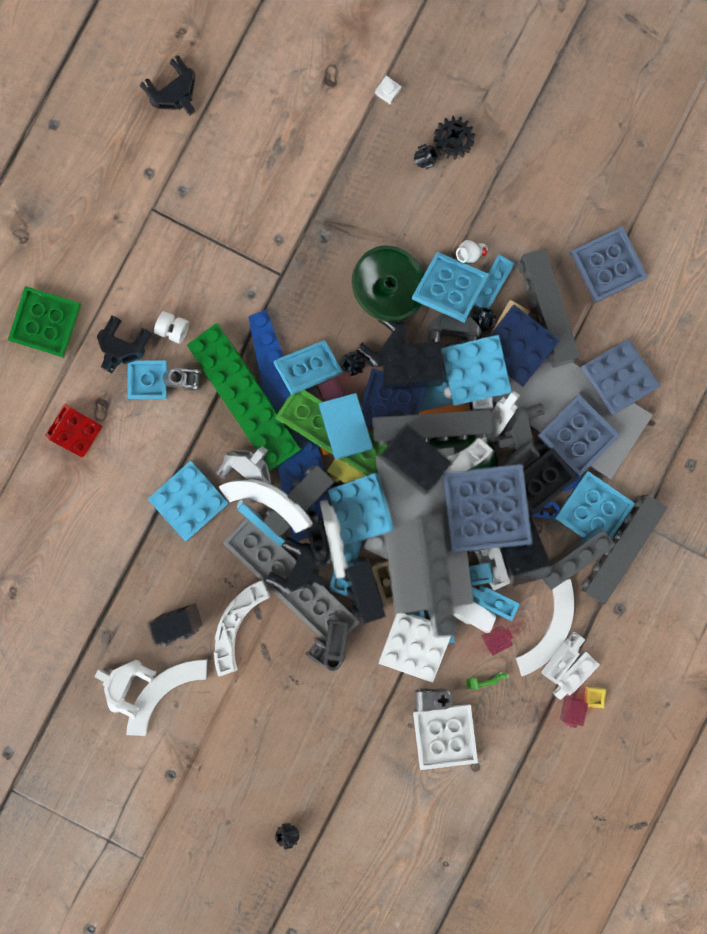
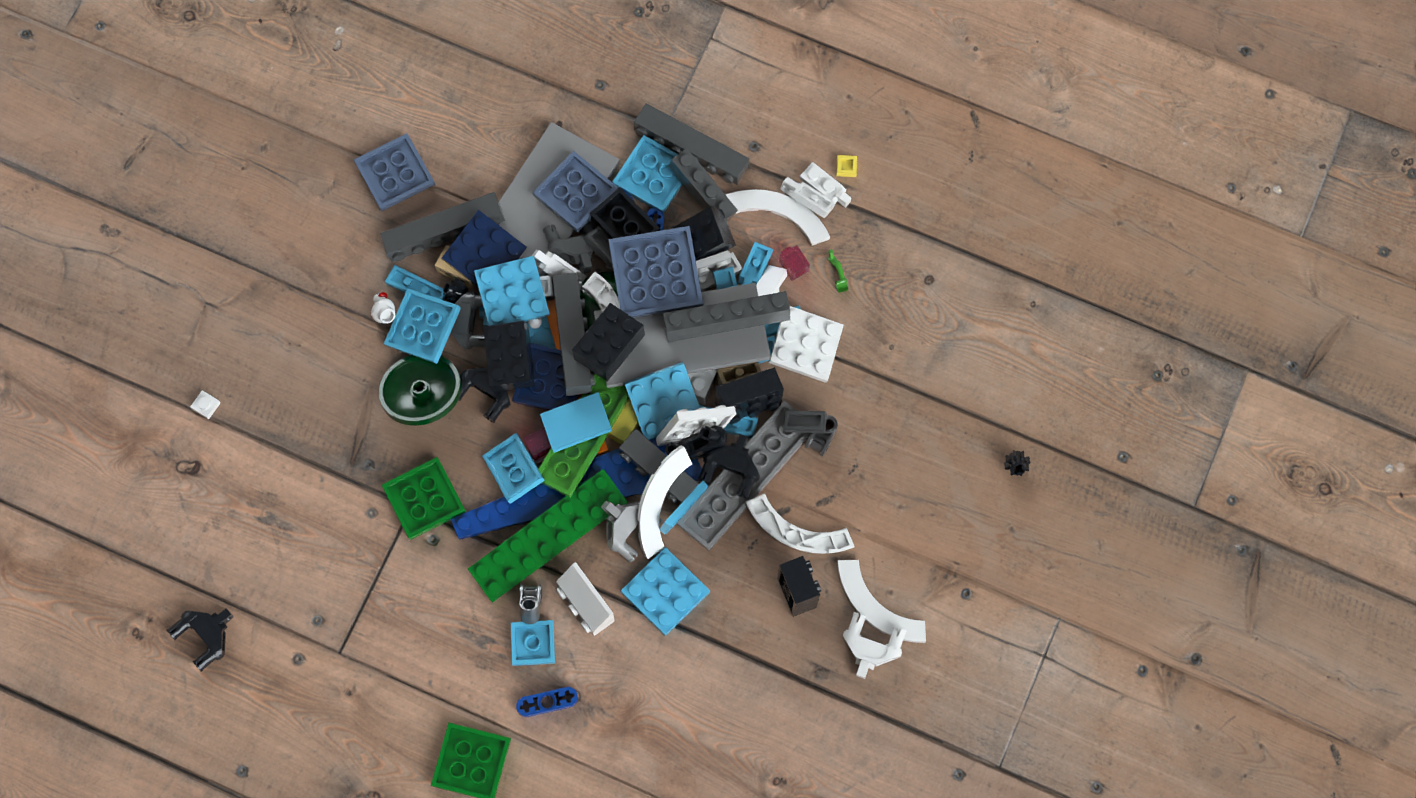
camera: 90 degrees left, 15 degrees down
red bracket [45,403,102,458] -> none
black connector [97,315,152,374] -> none
white wheel [154,311,189,344] -> none
black gear [341,351,365,376] -> none
white plate [413,703,478,770] -> none
black gear [414,144,438,170] -> none
flat silver piece [414,688,452,712] -> none
black gear [433,116,475,160] -> none
clear pink brick [560,696,588,728] -> none
sand blue plate [581,339,660,415] -> none
none -> green plate [382,457,466,540]
none -> blue beam [516,687,578,717]
none -> white slope [556,562,615,636]

